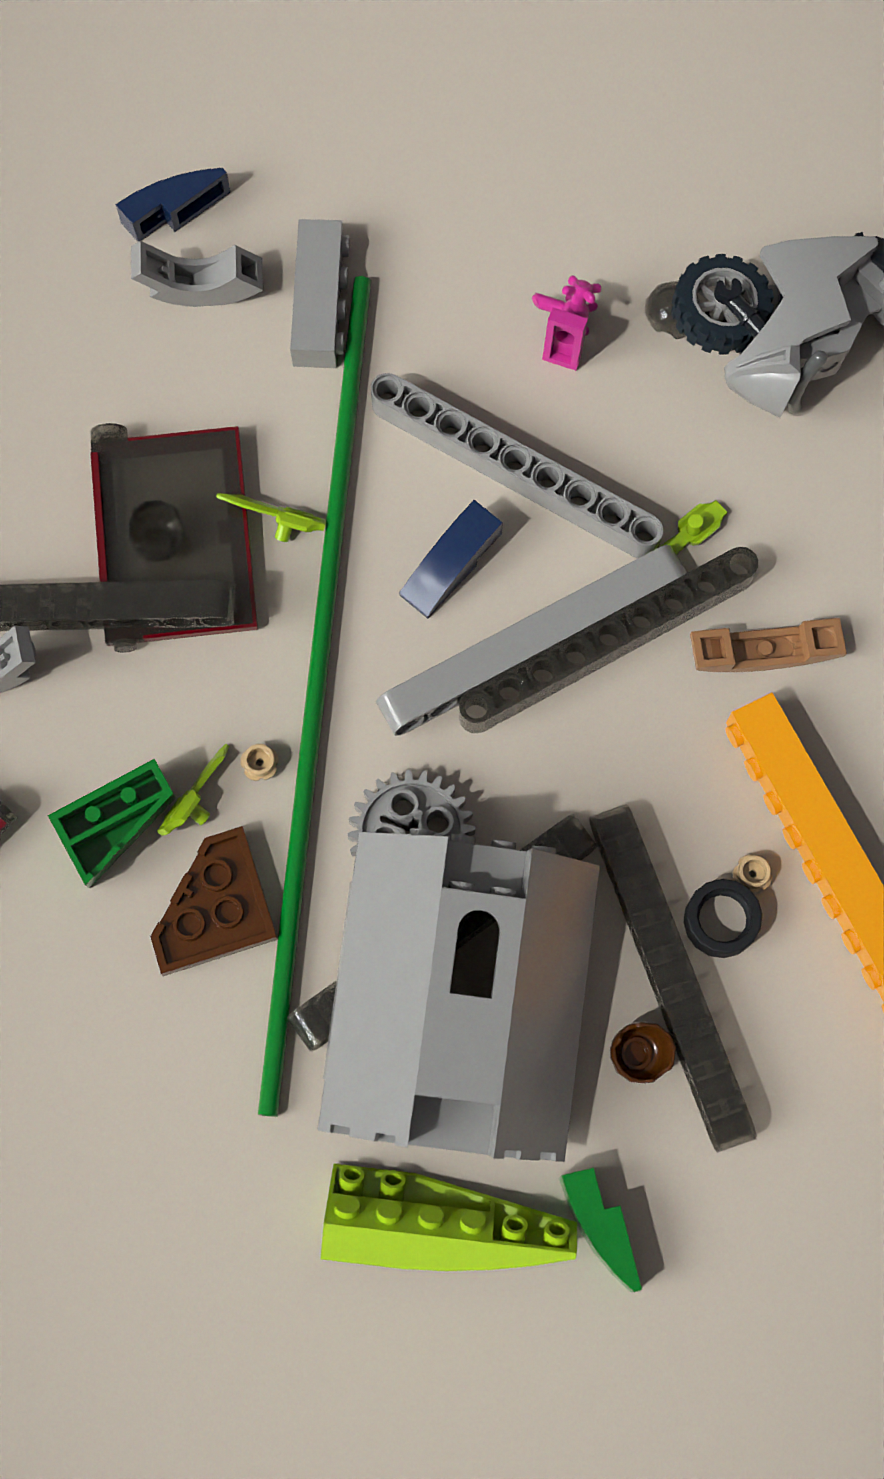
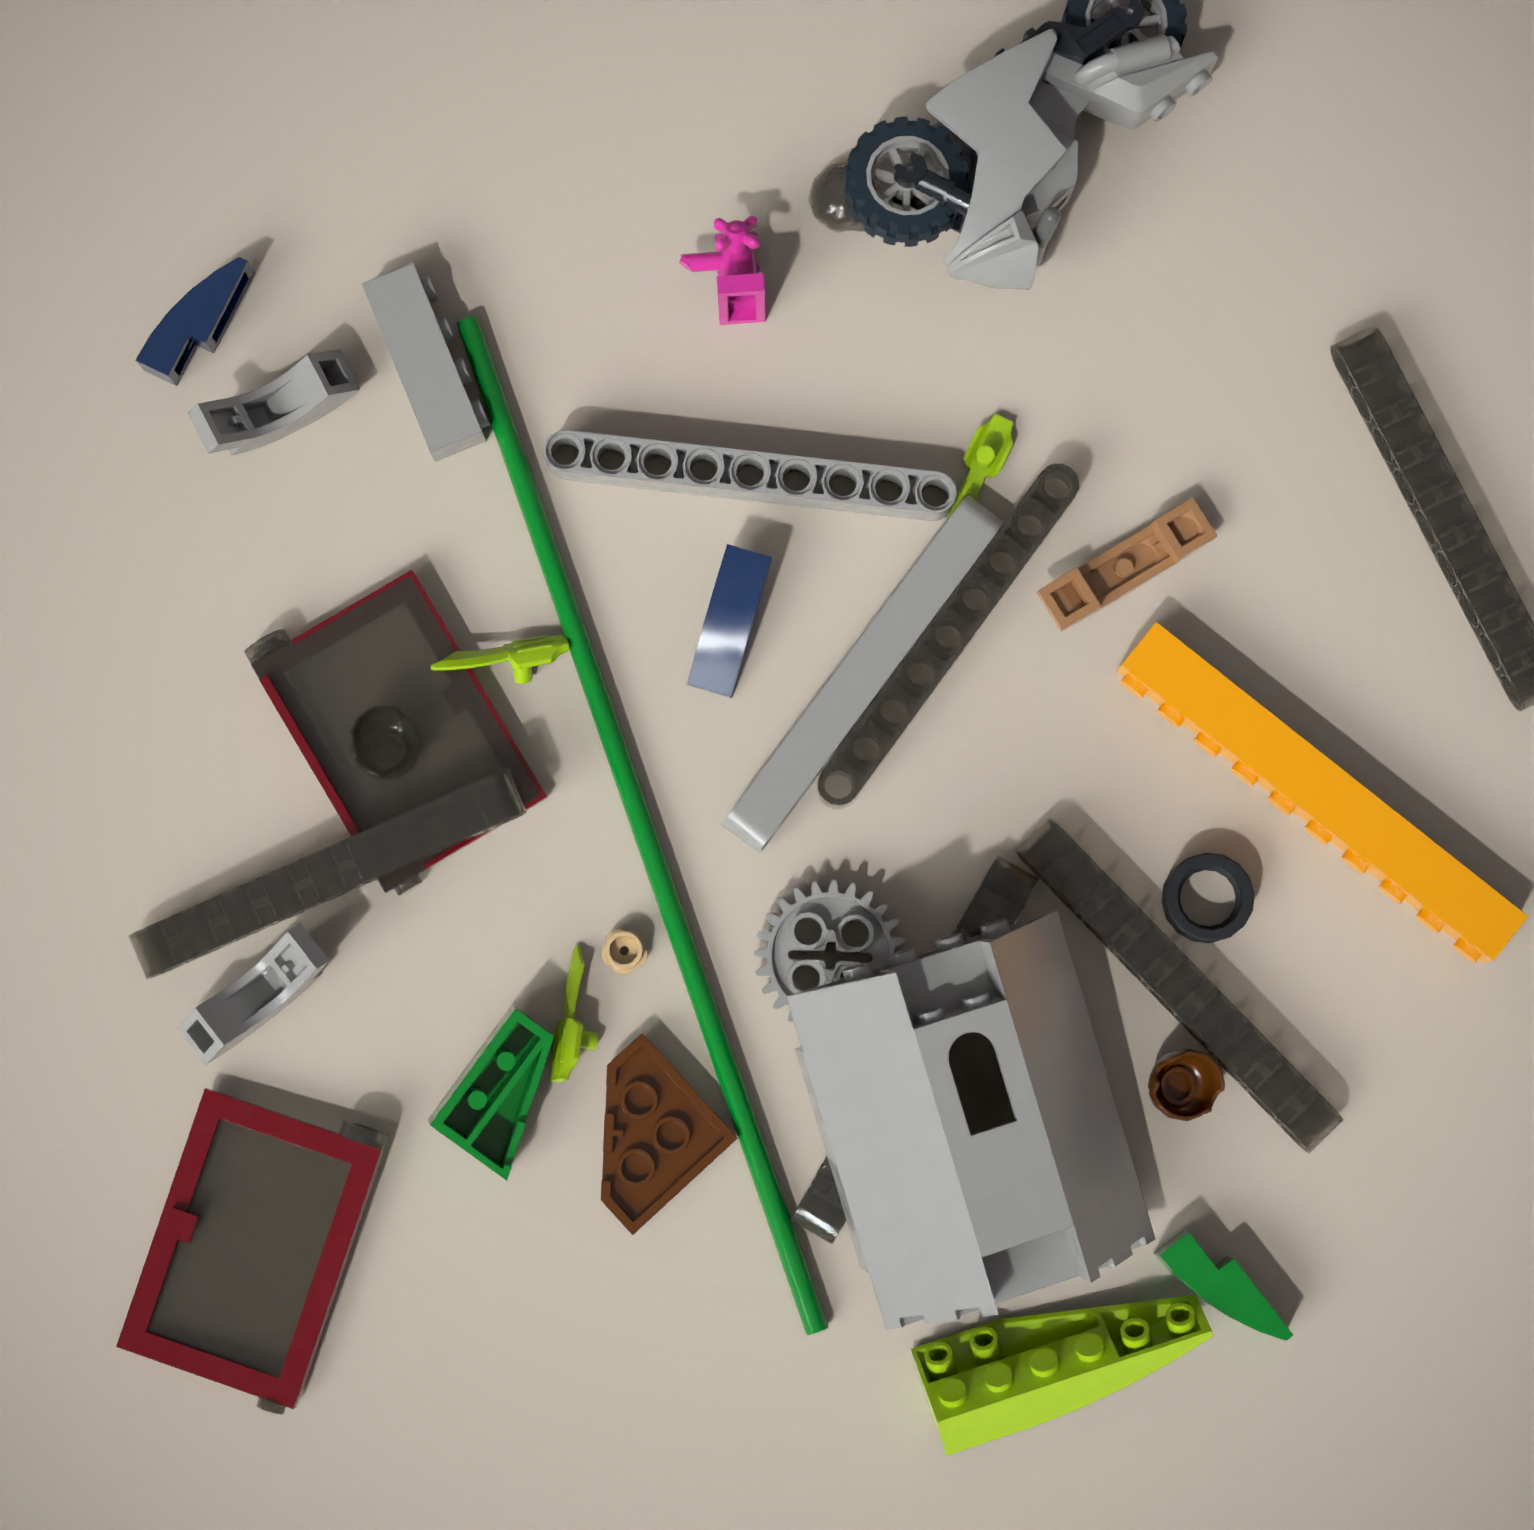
camera: 25 degrees left, 10 degrees up
tan plate [733,855,772,893] -> none

